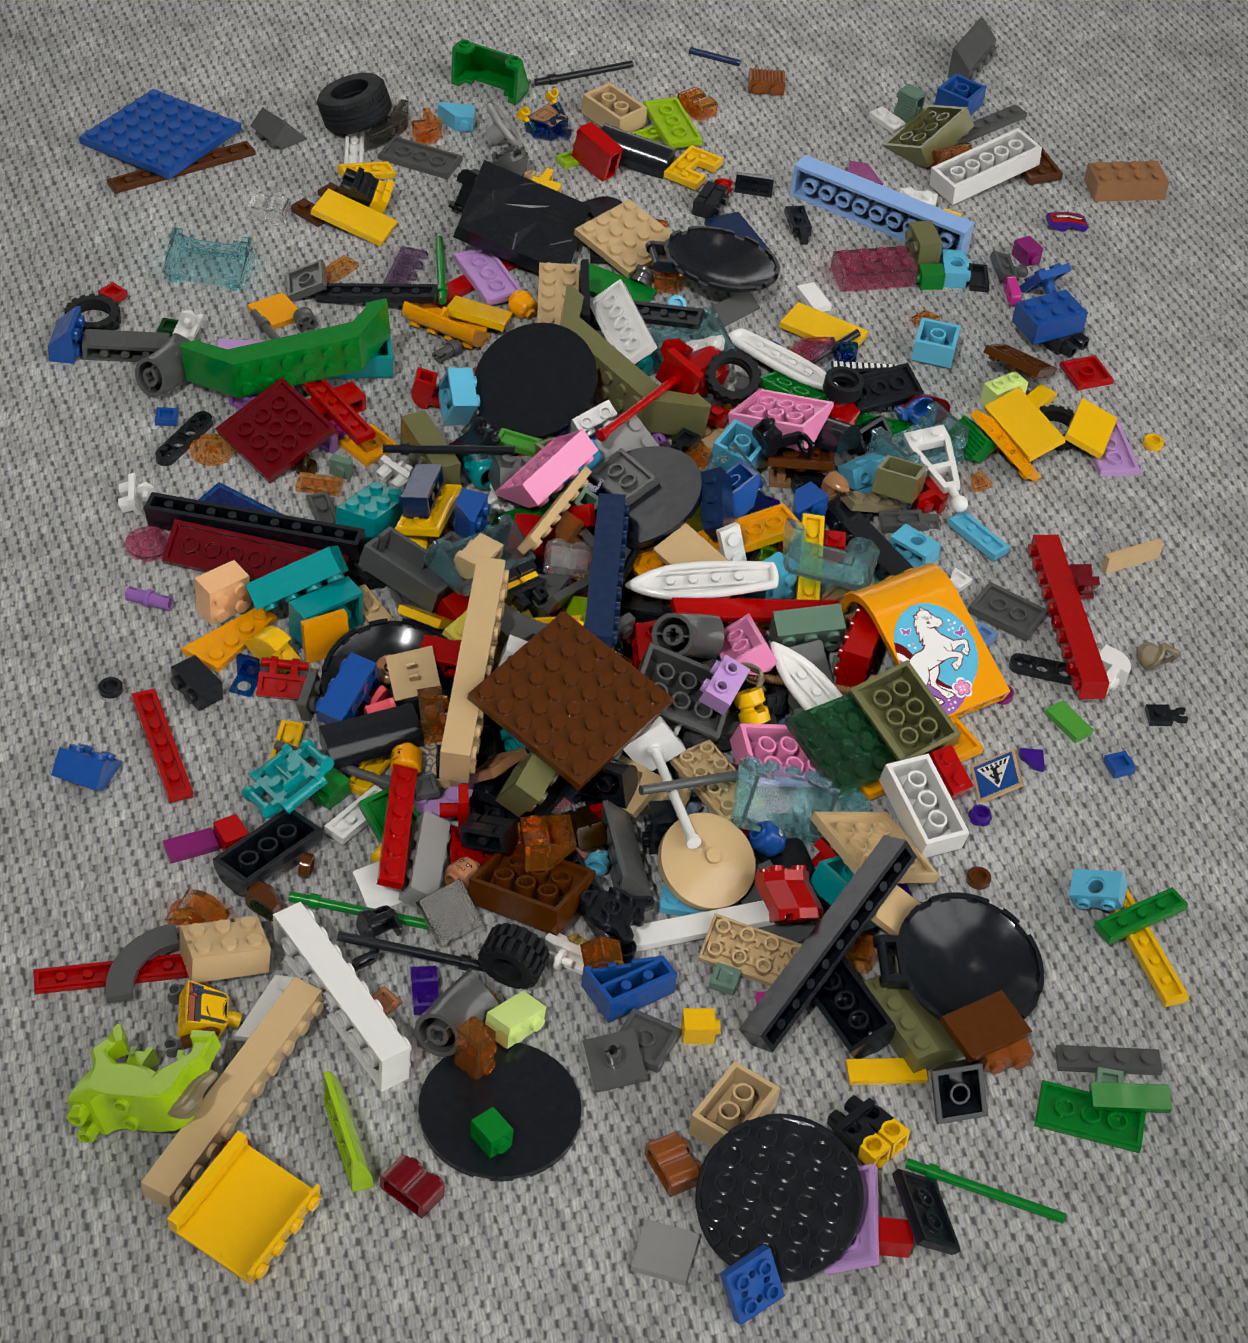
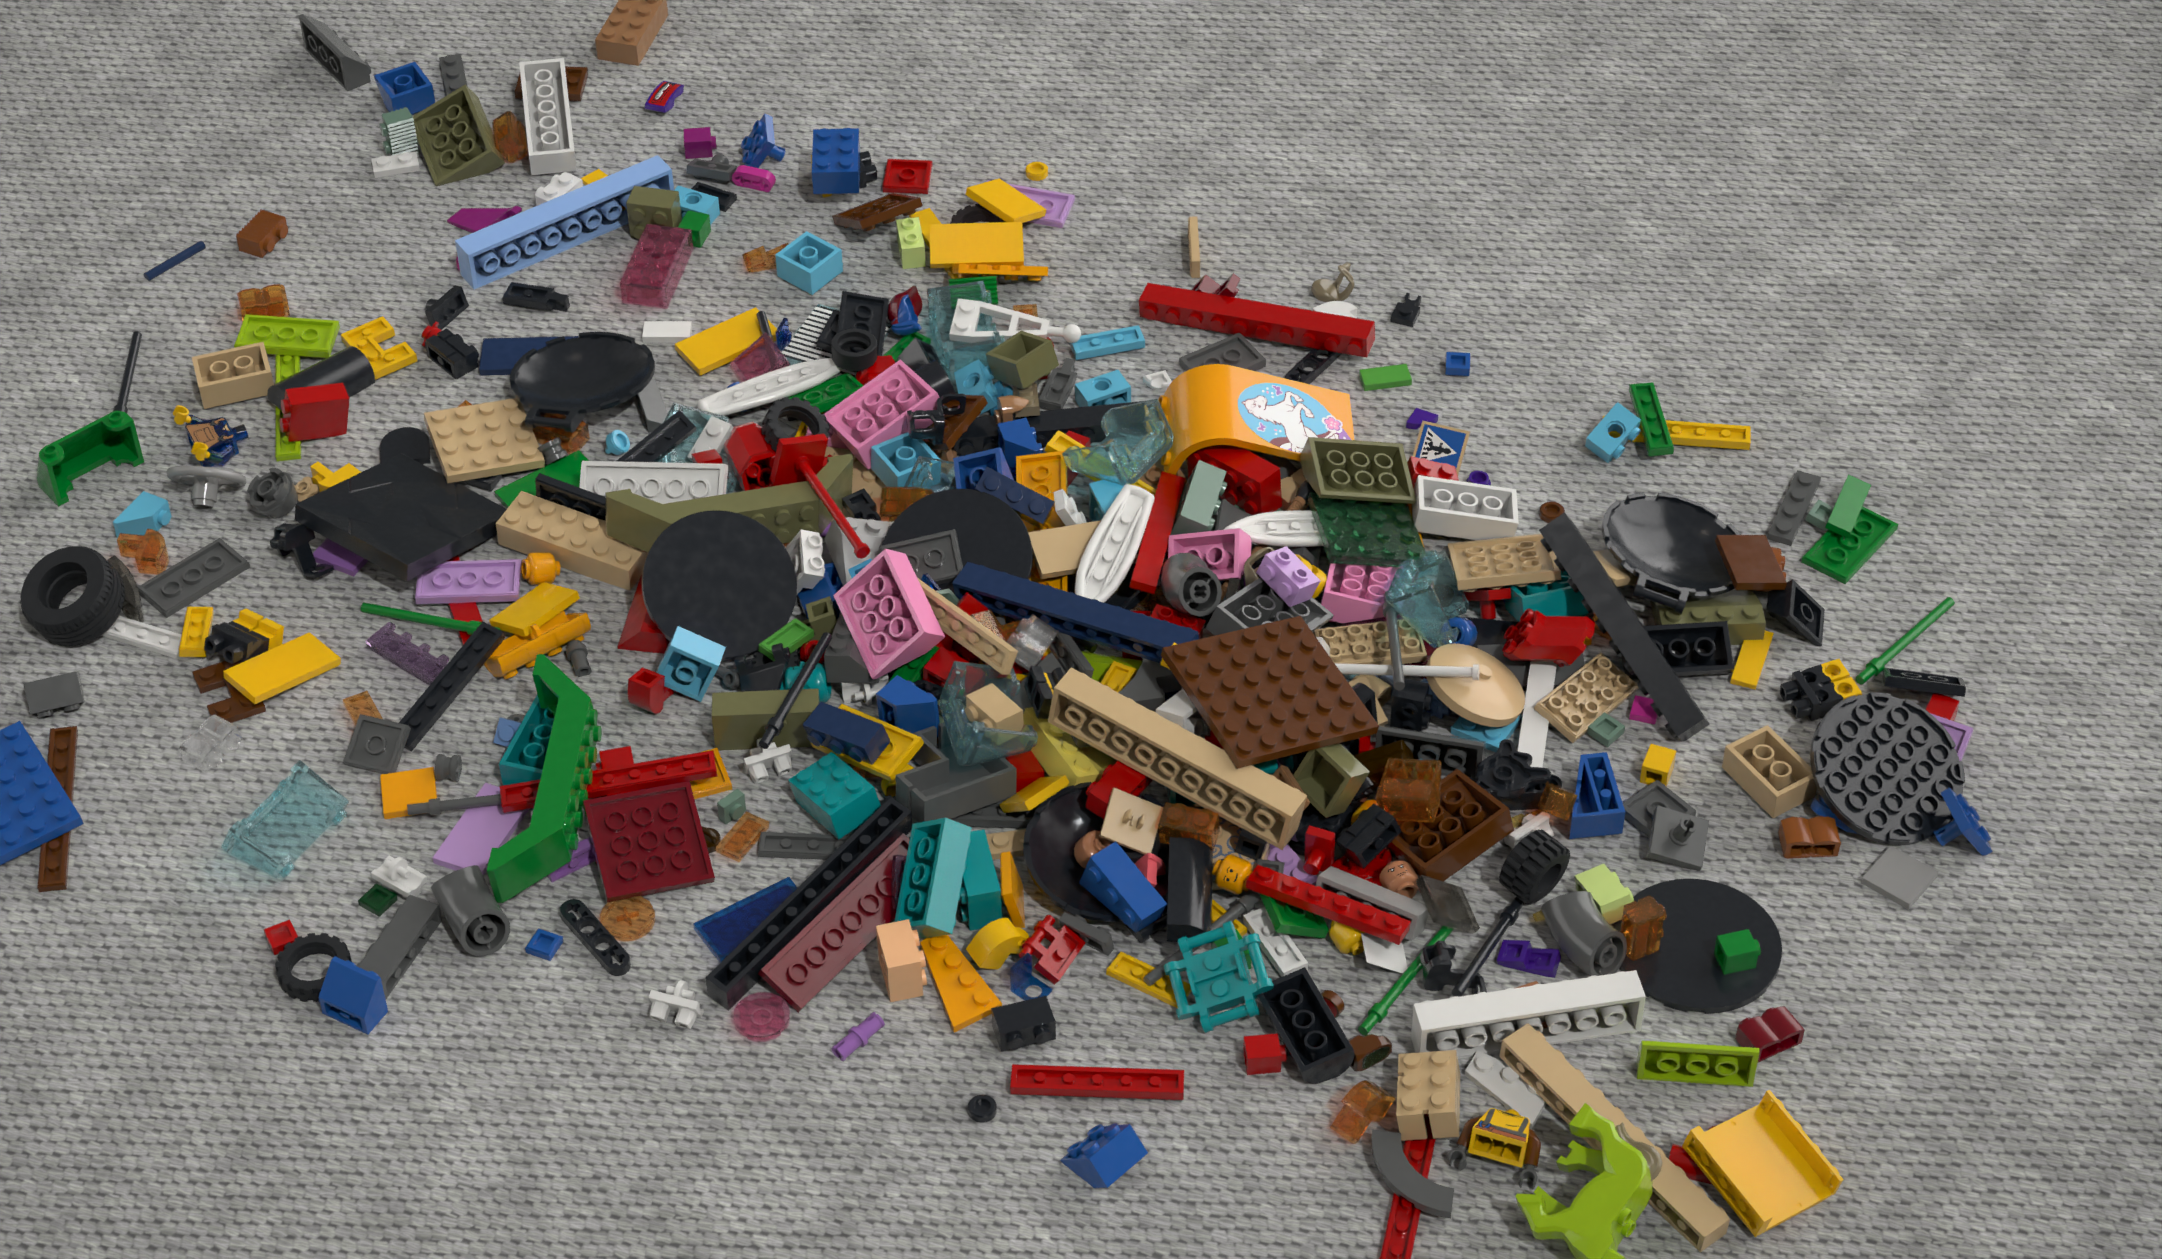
camera: 60 degrees left, 0 degrees up
magenta tile [163,827,219,864] -> none

